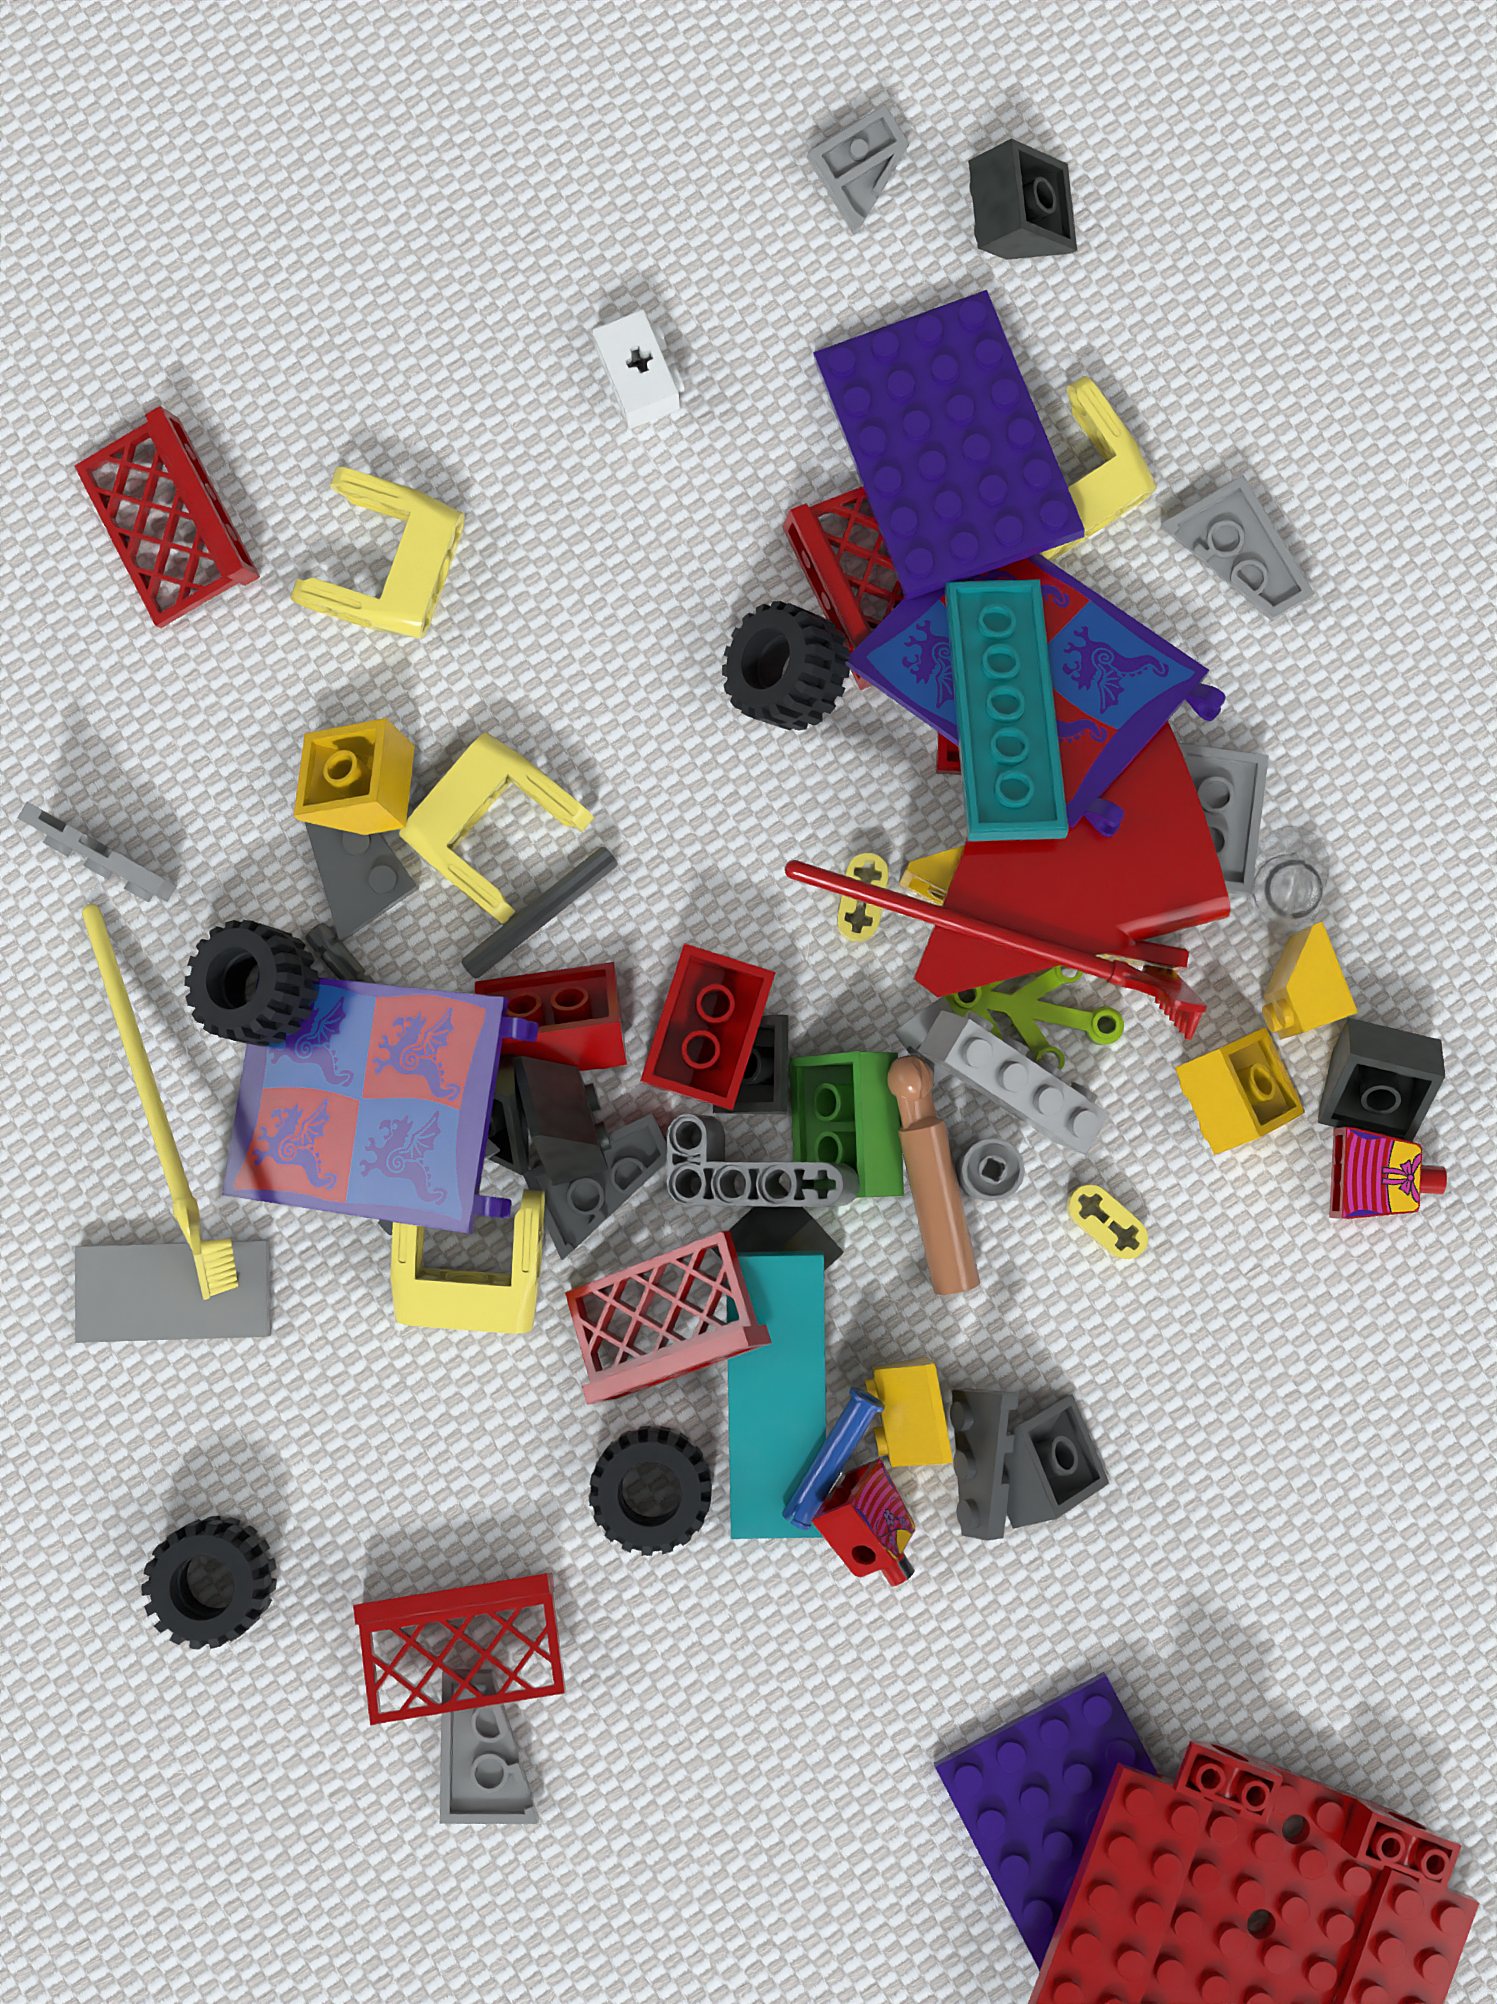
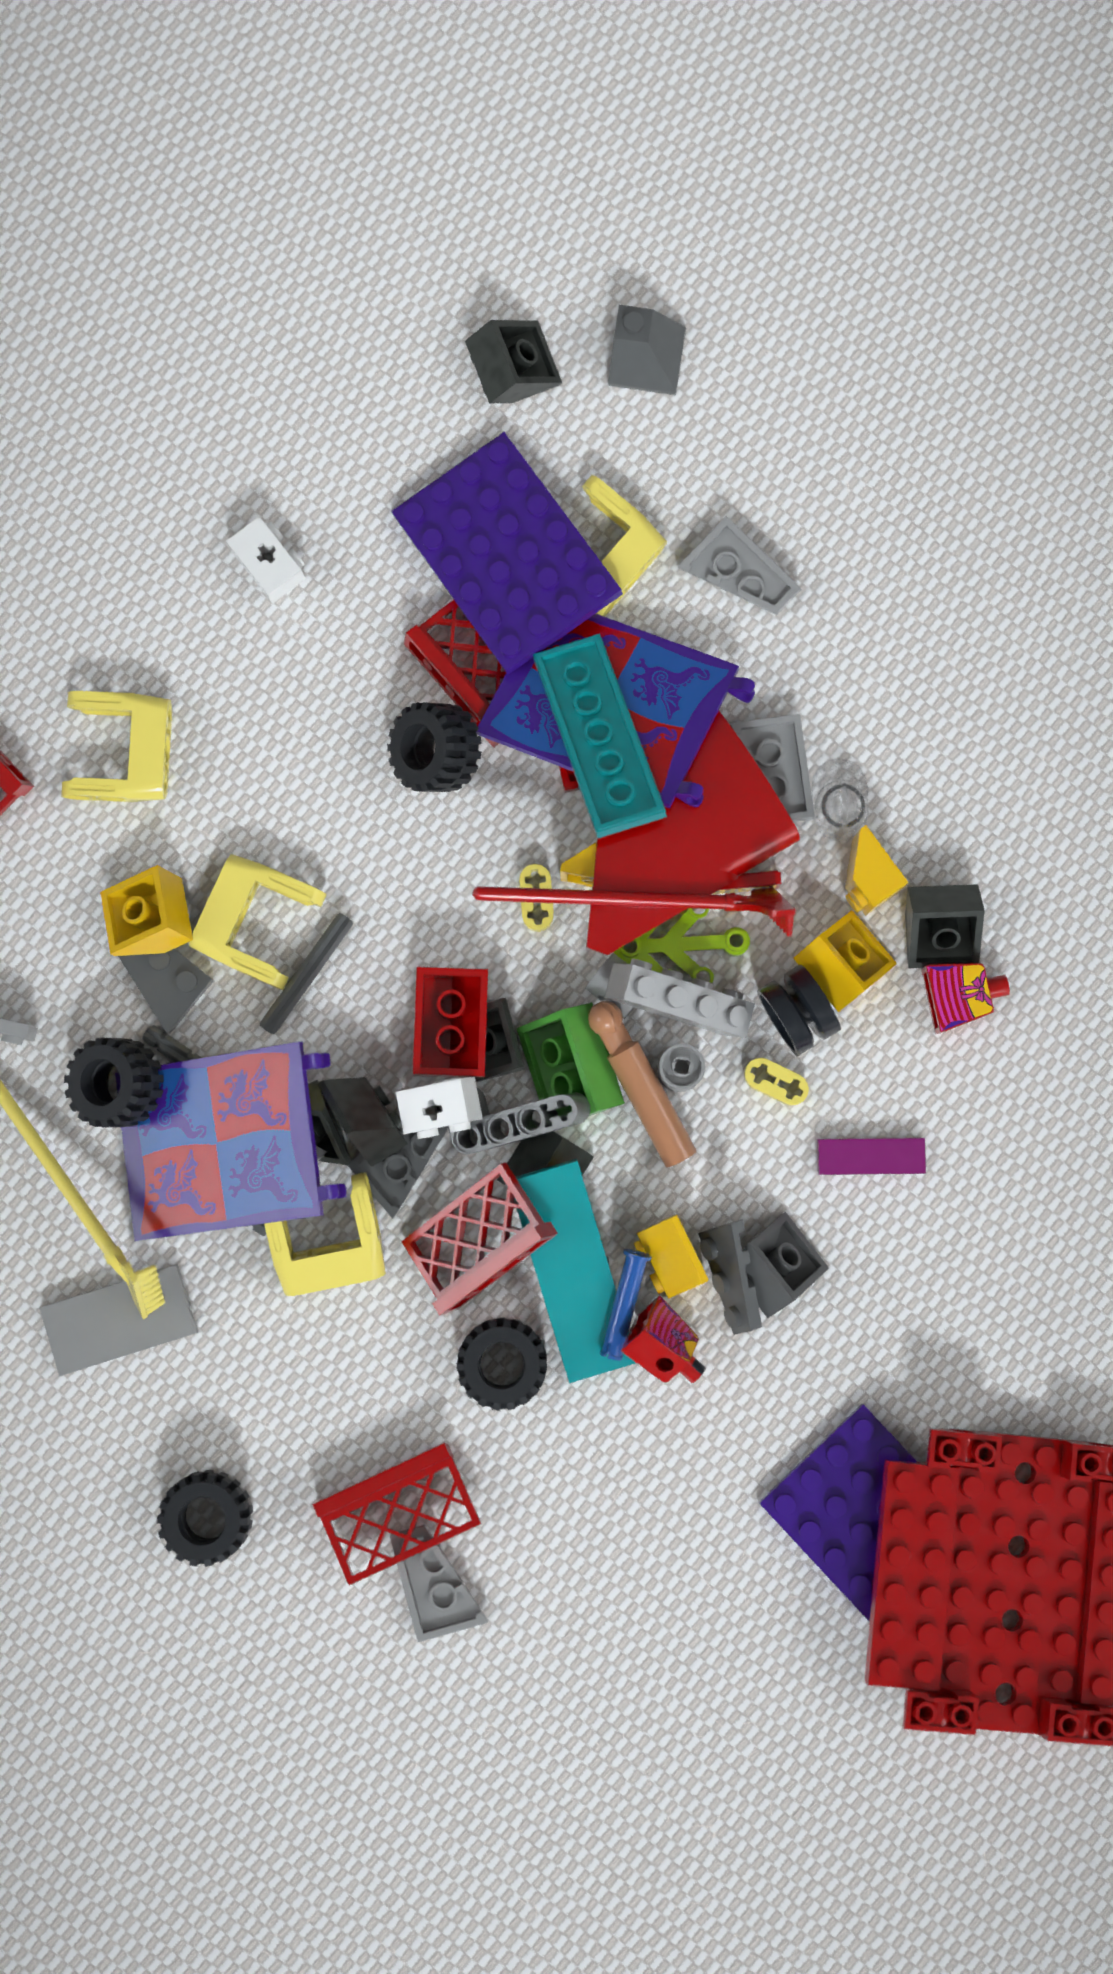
camera: 10 degrees left, 0 degrees up
red slope [475,962,627,1072] -> none
light grey wing [807,104,909,234] -> none
none -> white brick [396,1077,483,1139]
none -> dark grey slope [608,305,686,395]
none -> black wheel [757,964,841,1056]
none -> magenta tile [817,1138,926,1175]

